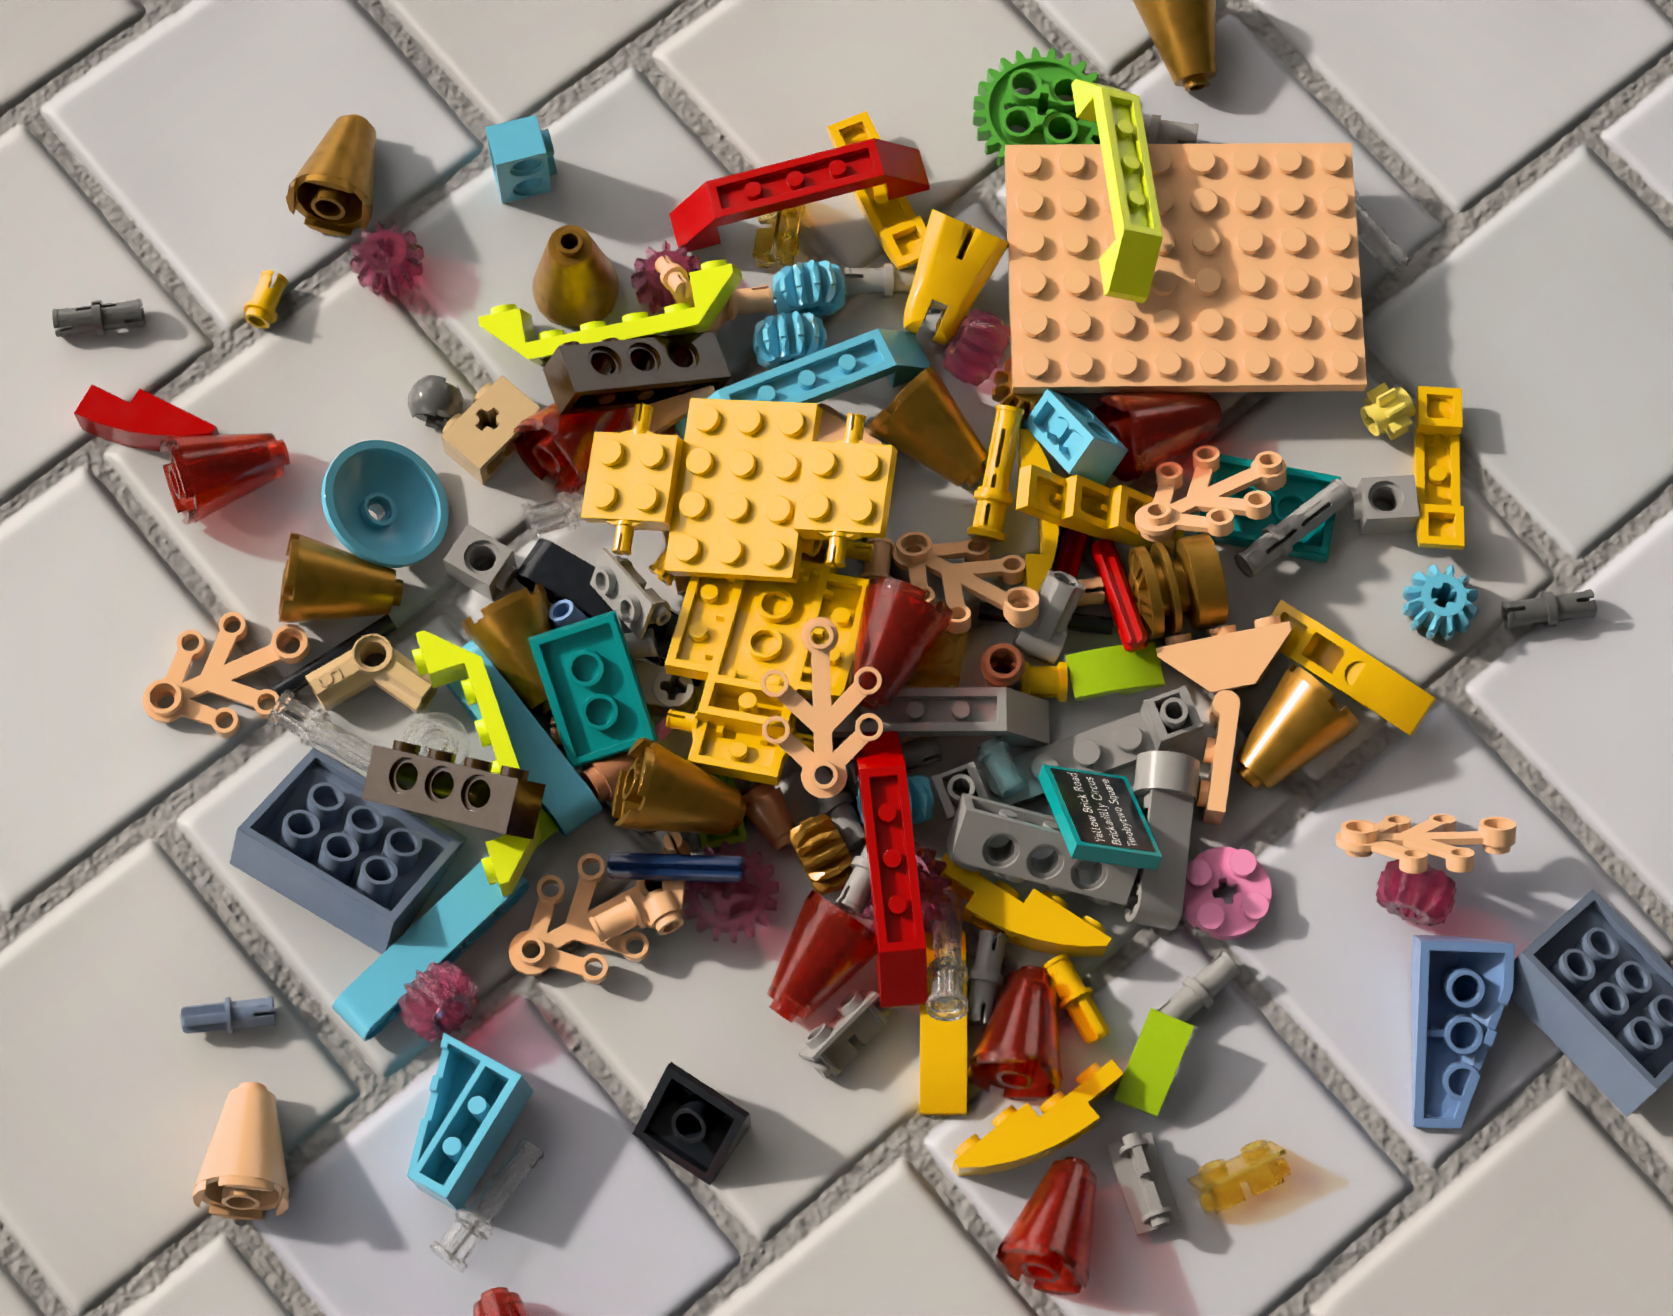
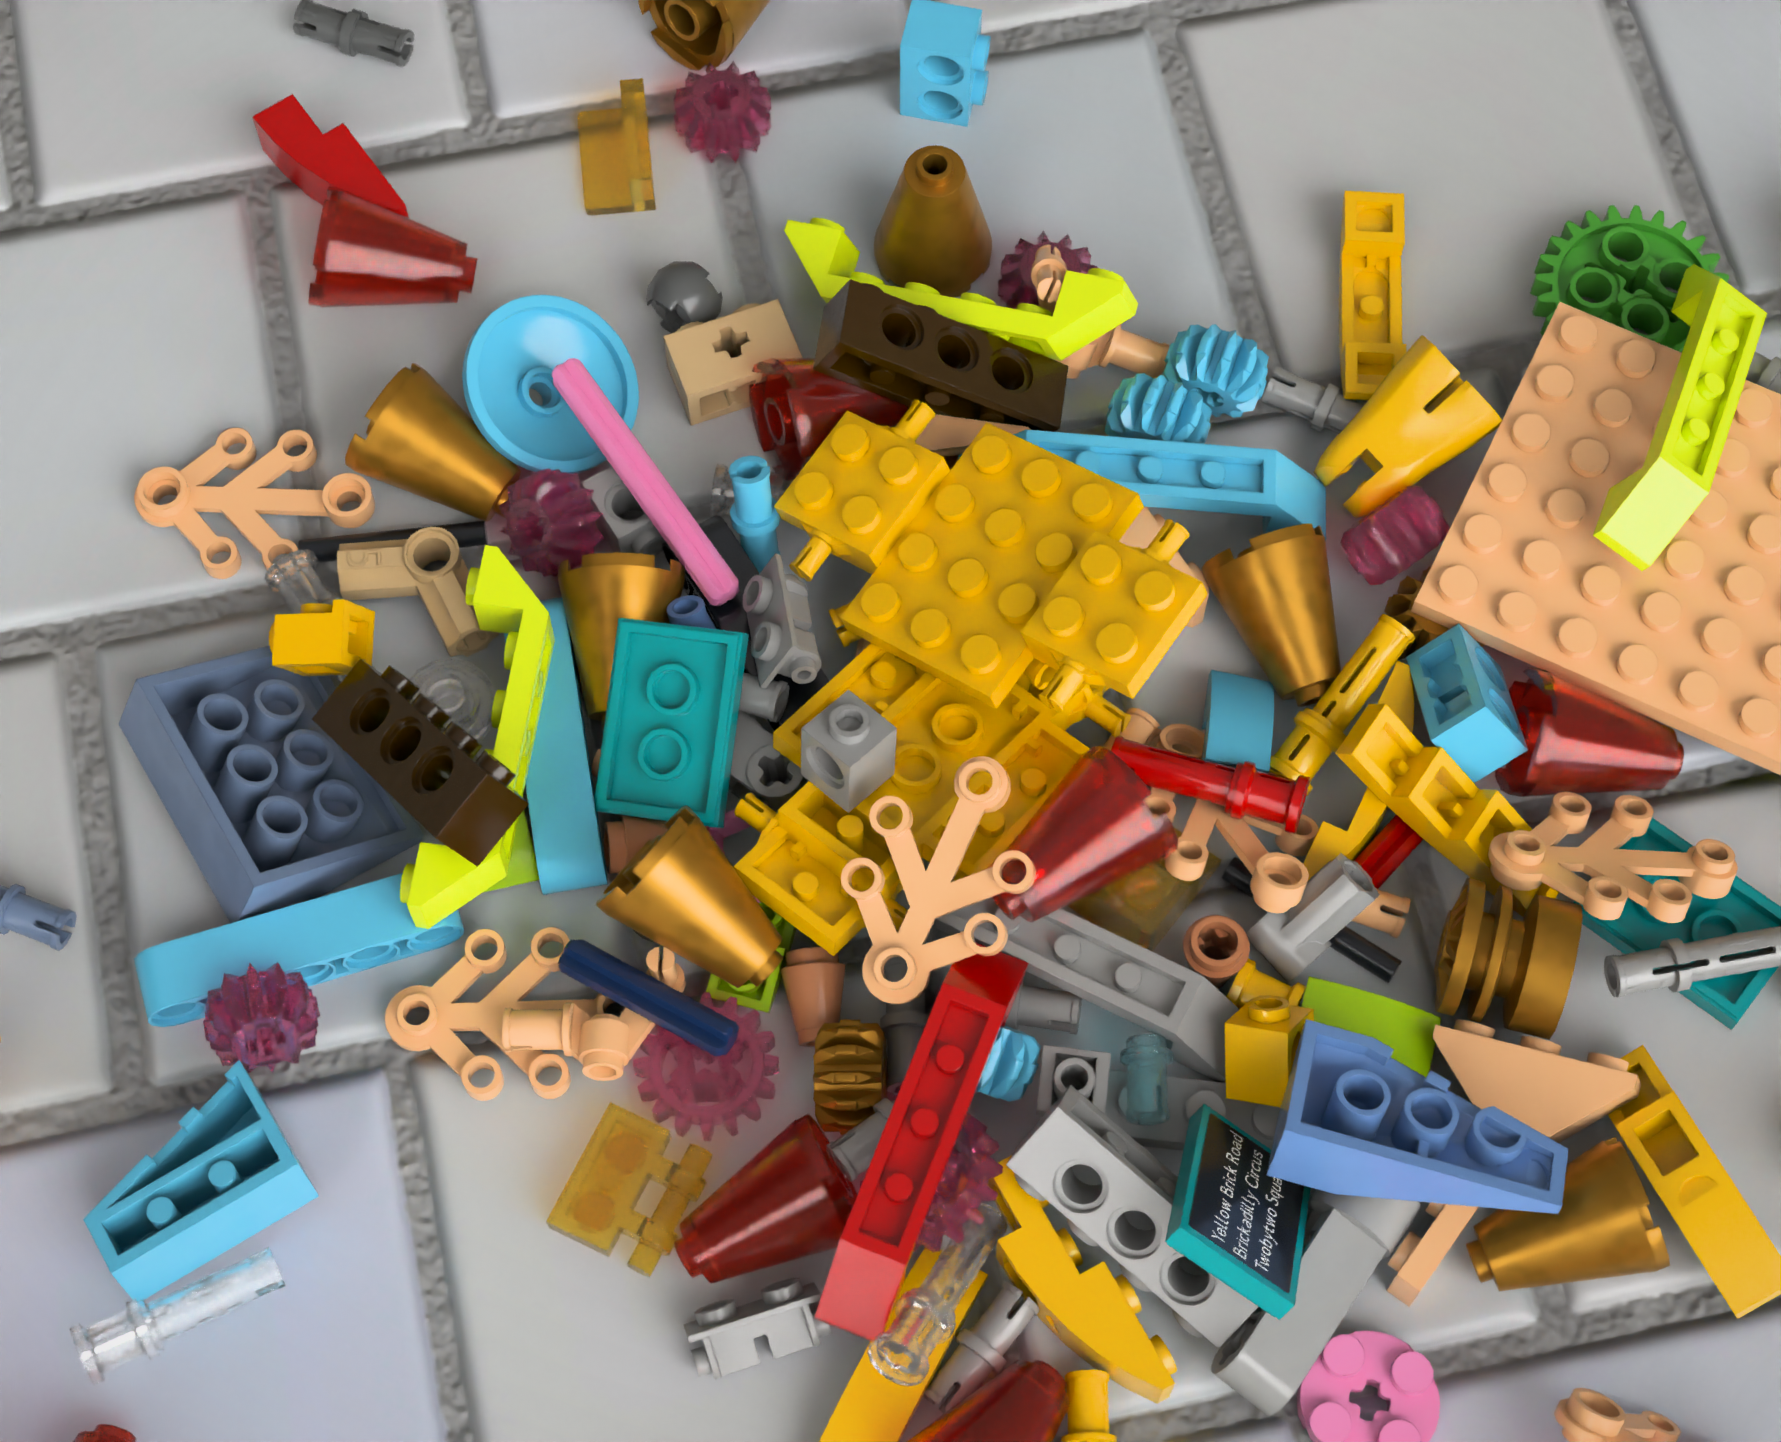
camera: 30 degrees right, 5 degrees down
yellow pin [244,270,288,329] -> none
black slope [632,1062,751,1185] -> none
red slope [669,138,930,254] -> none
clear yellow hinge [752,204,805,269] -> none
red axle [1091,539,1148,653] -> none
none -> yellow brick [269,599,375,676]
none -> clear pink gear [499,468,604,577]
none -> clear yellow plate [546,1102,713,1277]
none -> bright pink axle [552,358,740,606]
none -> clear yellow panel [577,78,656,216]
none -> medium azure pin [729,456,781,573]
none -> light grey brick [801,689,897,813]
none -> red pin [1106,736,1310,834]
none -> medium azure slope [1202,670,1274,773]
none -> yellow brick [1224,996,1314,1108]
none -> medium blue wedge [1267,1019,1569,1214]

